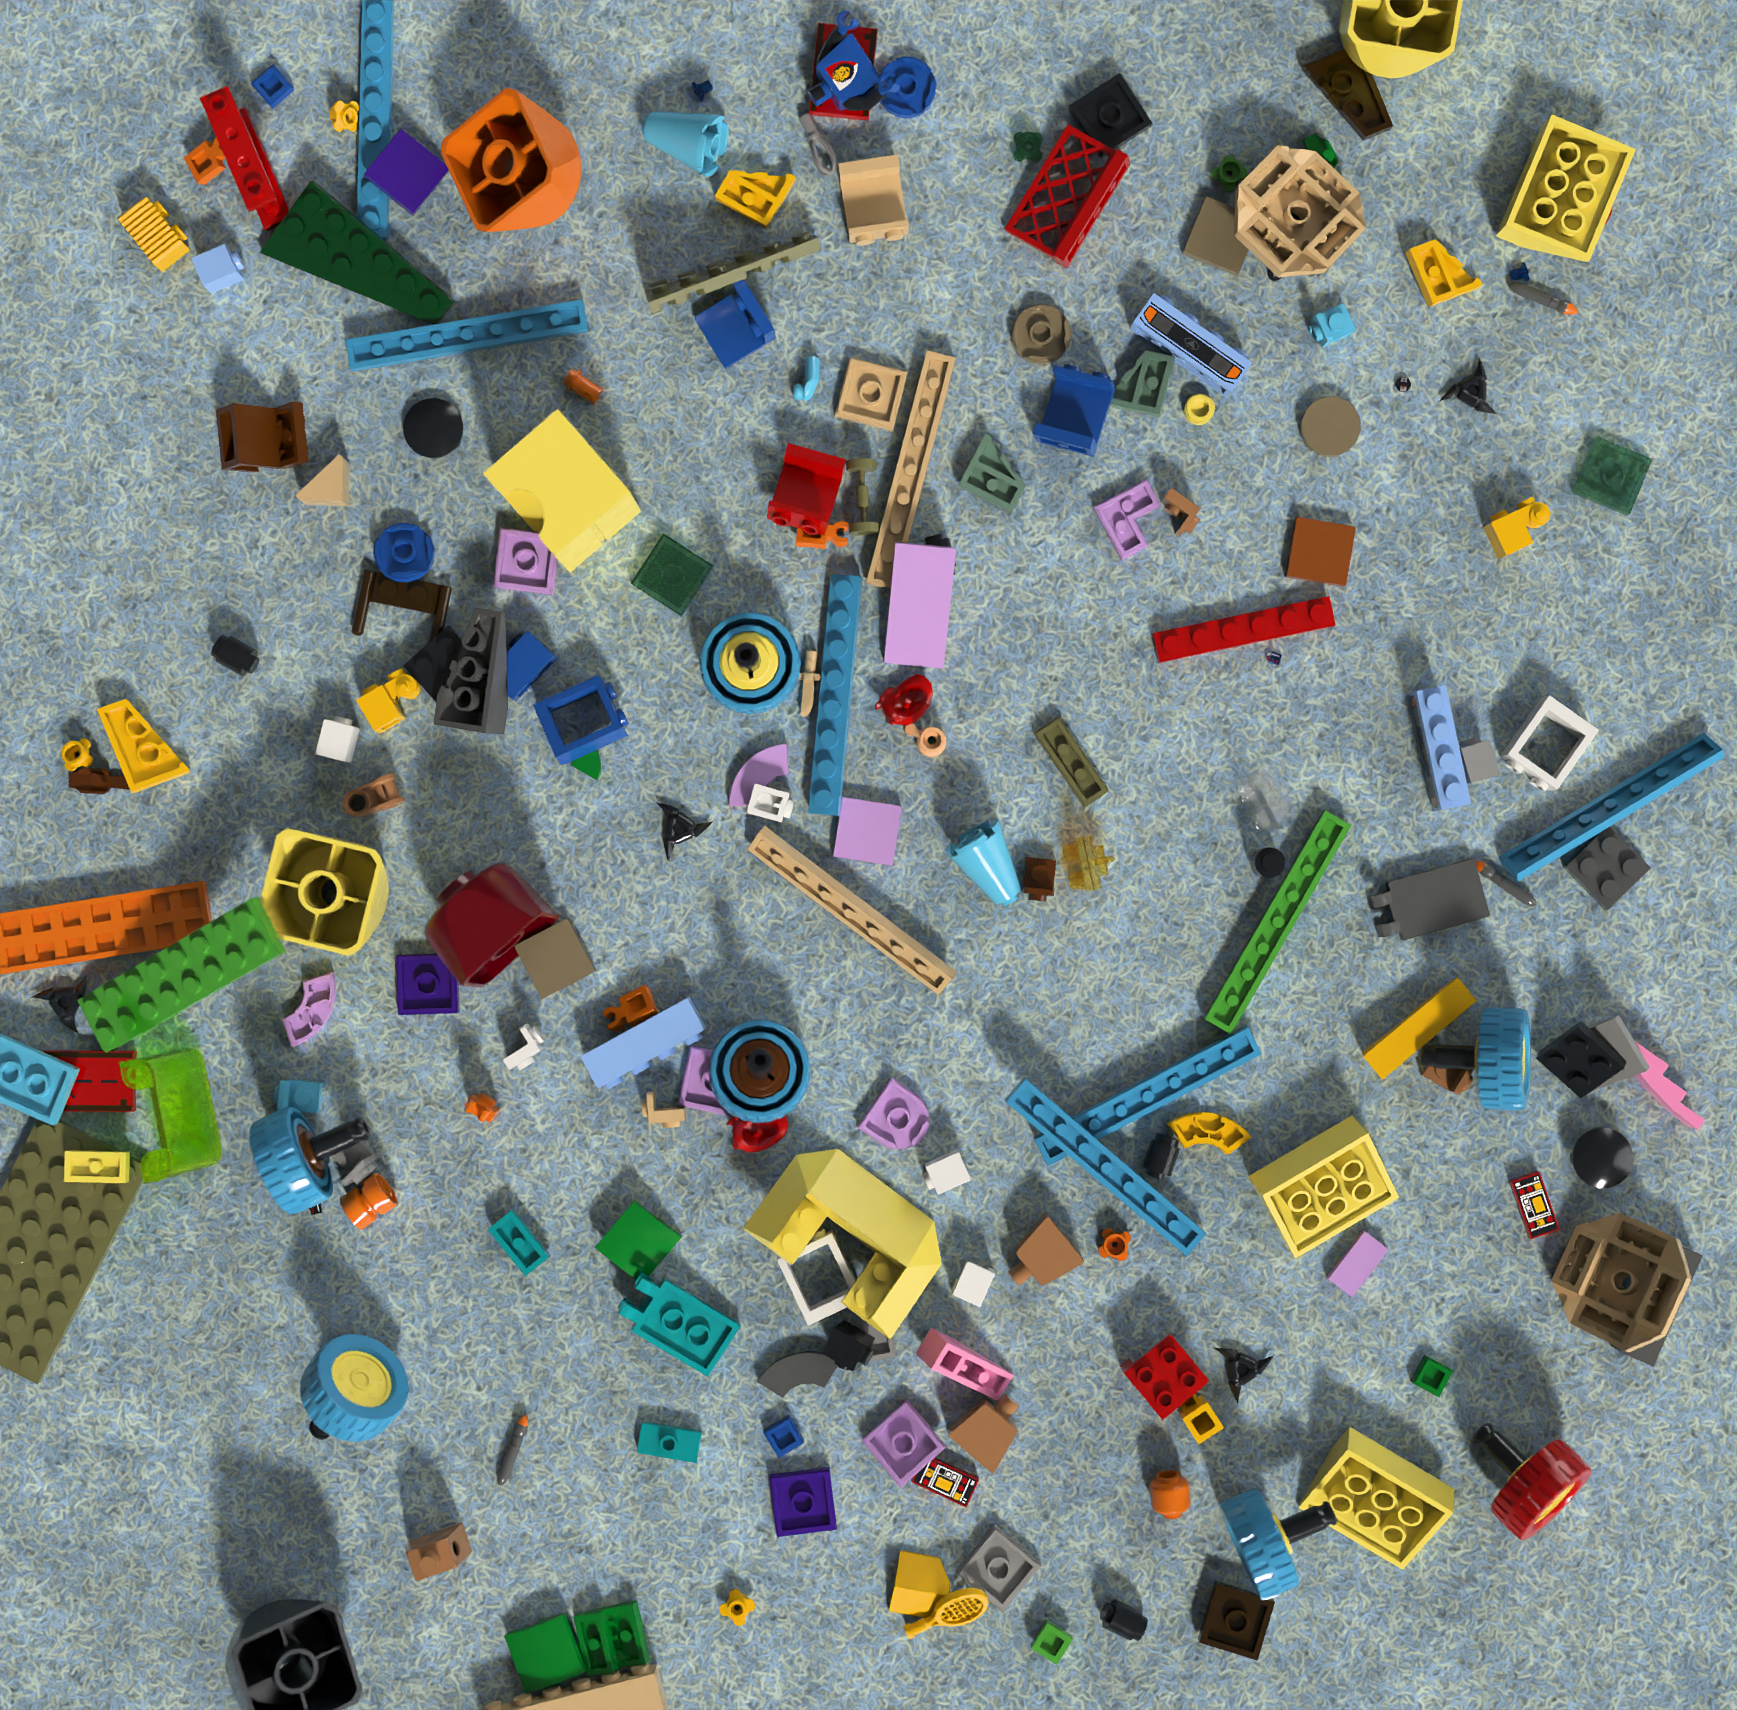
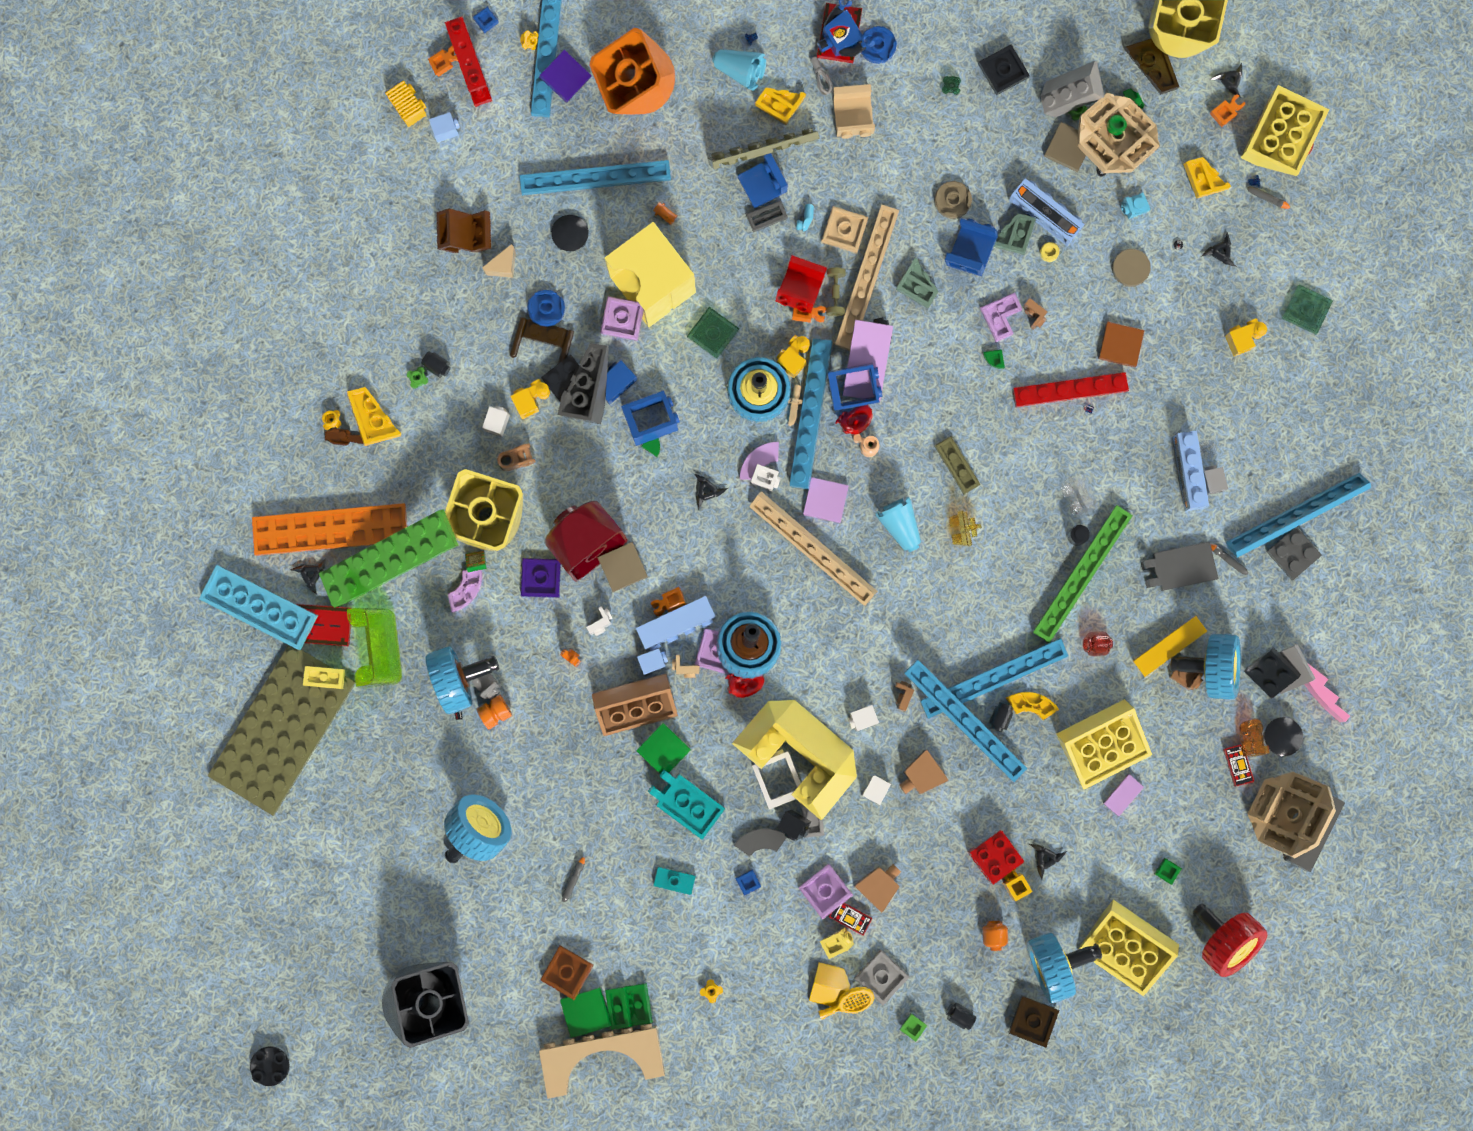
camera: 10 degrees right, 5 degrees down
dark green wing [259,181,455,324] -> none
medium azure bracket [274,1079,323,1113] -> none
medium nougat torso [406,1523,472,1581] -> none
teal plate [487,1209,551,1277] -> none
dark purple tile [769,1467,837,1537] -> none
lavender tile [857,1077,929,1149] -> none
bright pink slope [916,1328,1014,1401] -> none
red fence [1004,124,1131,269] -> none
reddish brown bracket [1022,857,1057,902] -> none
orange plate [1098,1228,1131,1261] -> none
white window [1500,695,1599,792] -> none
none -> bright green plate [407,367,428,389]
none -> tile [465,550,487,572]
none -> dark orange tile [540,945,594,1000]
none -> medium nougat slope [592,674,678,736]
none -> light blue brick [637,648,668,675]
none -> dark grey tile [746,200,788,233]
none -> yellow brick [776,335,810,379]
none -> light yellow bracket [820,927,854,959]
none -> blue window [828,363,883,411]
none -> medium nougat bracket [894,681,914,712]
none -> green tile [983,349,1005,369]
none -> light grey slope [1041,61,1104,117]
none -> clear red head [1083,631,1113,657]
none -> green tile [1106,115,1127,135]
none -> orange plate [1210,94,1246,127]
none -> black piece [1211,62,1242,98]
none -> clear orange leg [1239,718,1270,757]

